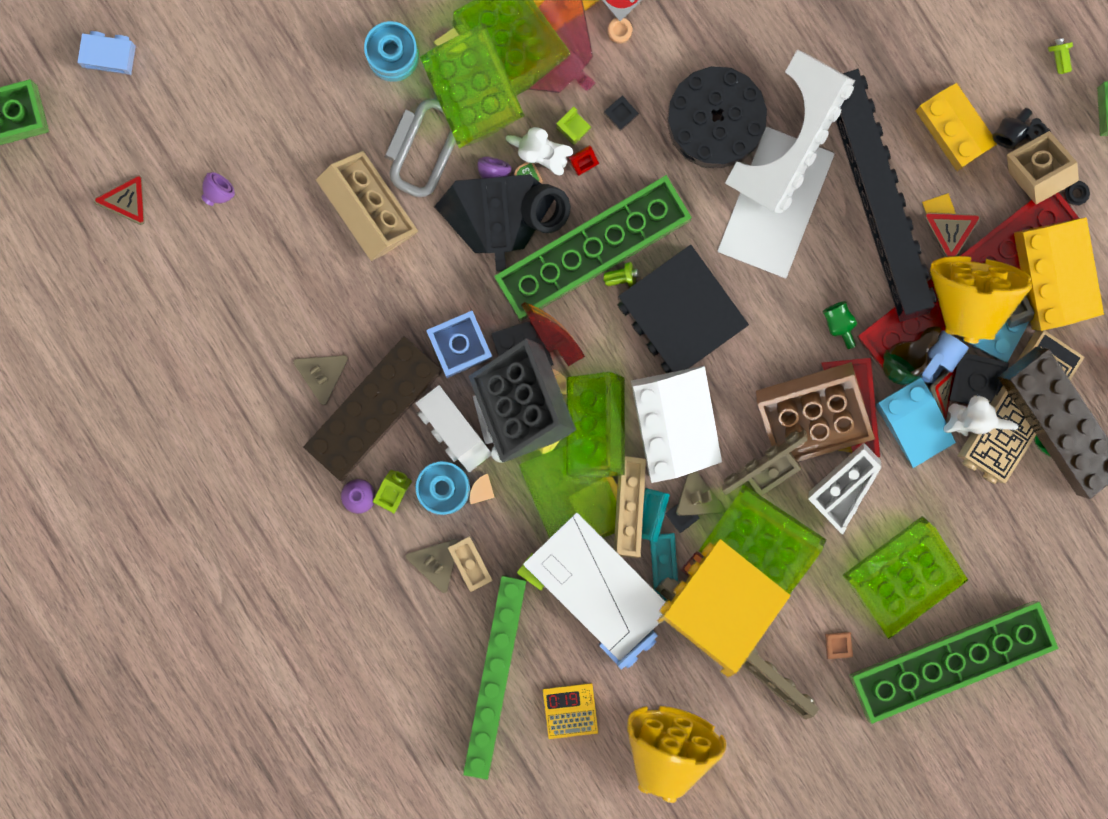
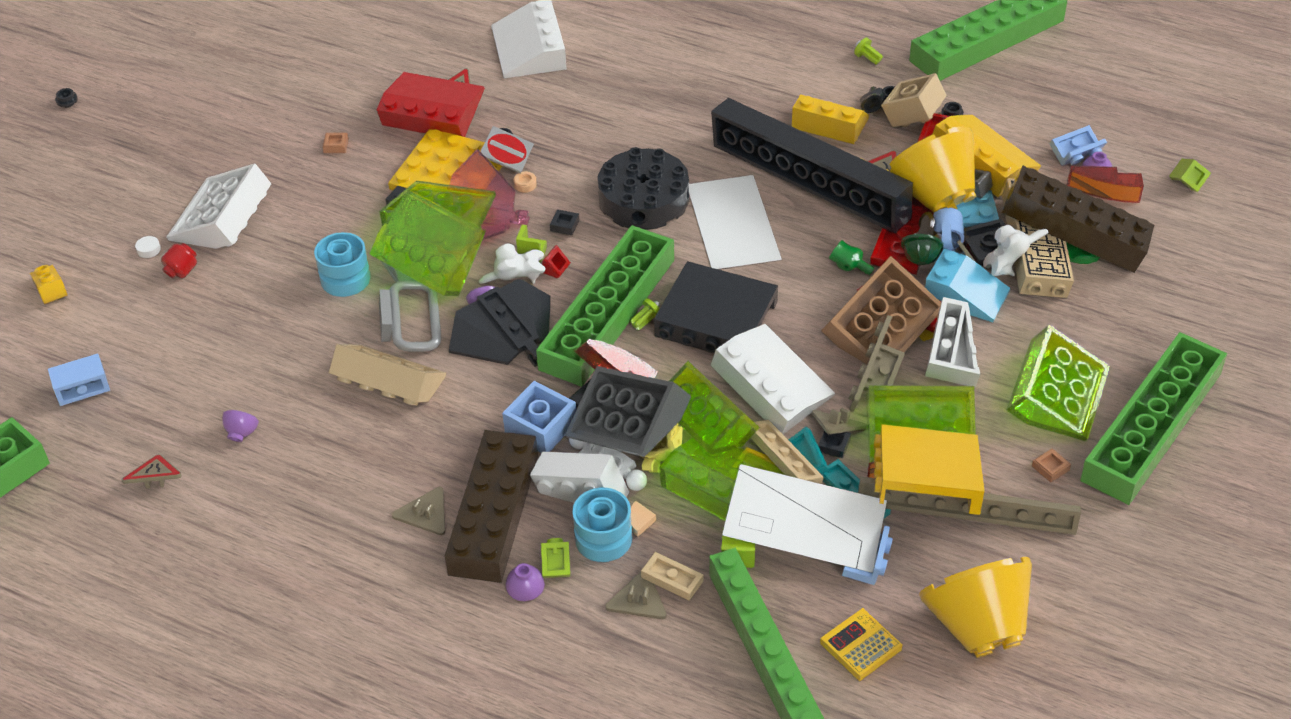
camera: 30 degrees left, 40 degrees down
black tyre [521,184,571,233] -> none
white arch [725,50,855,213] -> none

